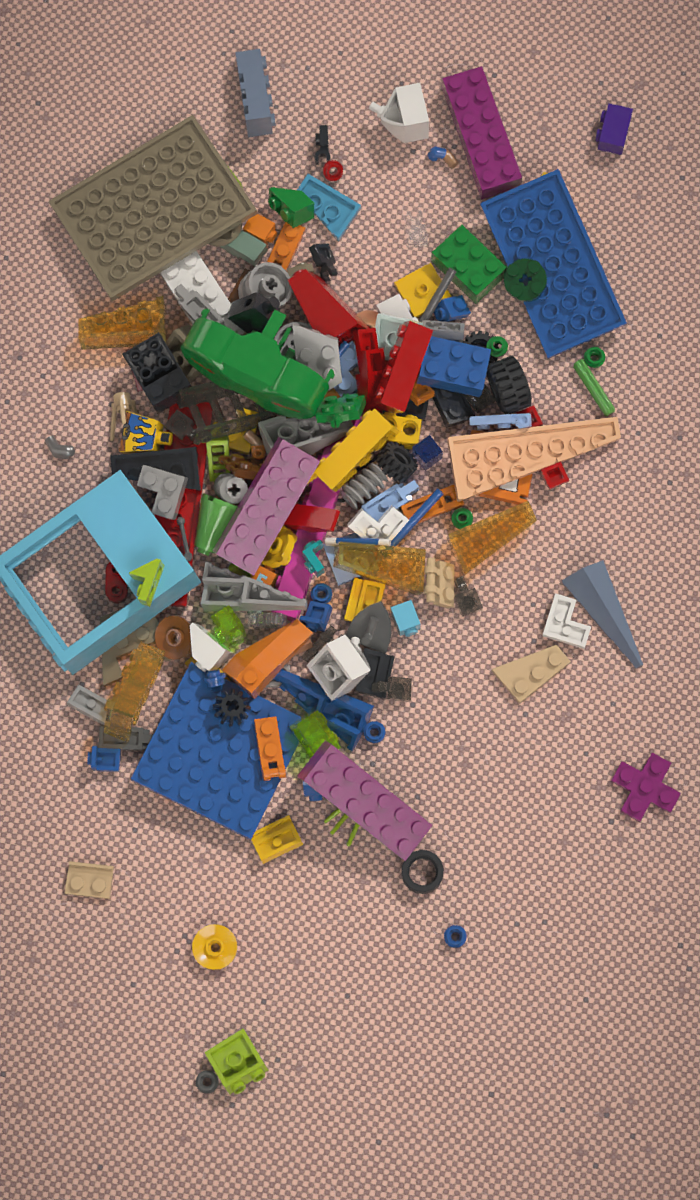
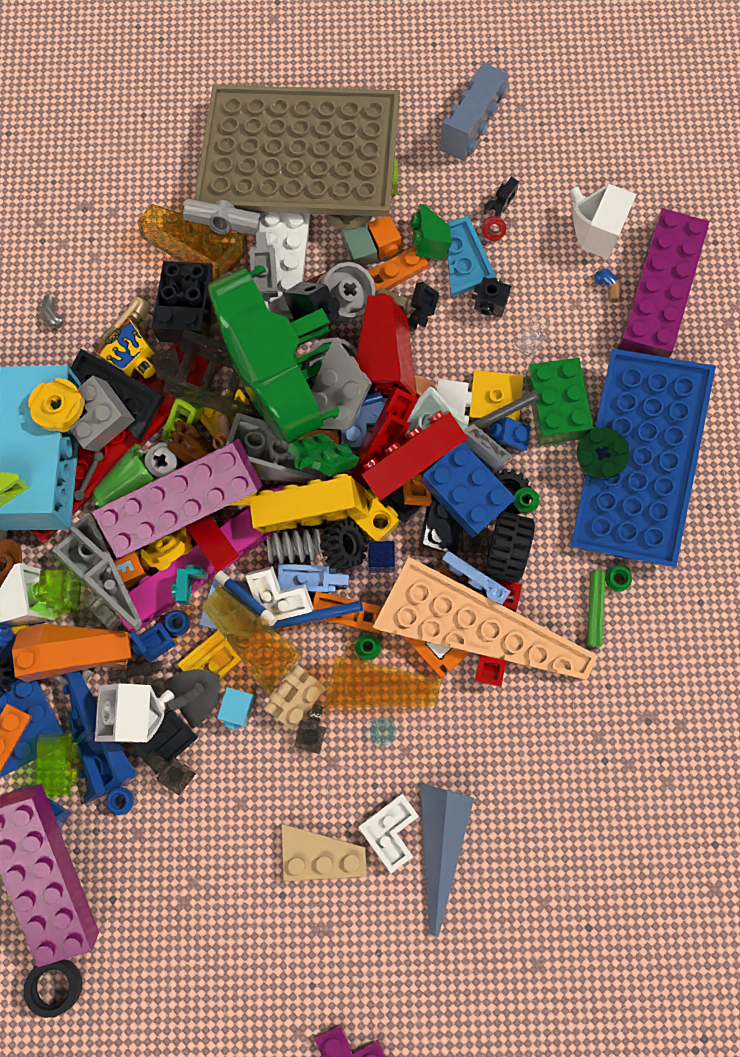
camera: 35 degrees right, 0 degrees up
none -> yellow plate [28,378,85,432]
none -> light grey piece [183,198,261,235]
none -> clear light blue plate [370,718,397,745]
none -> black brick [472,277,512,318]

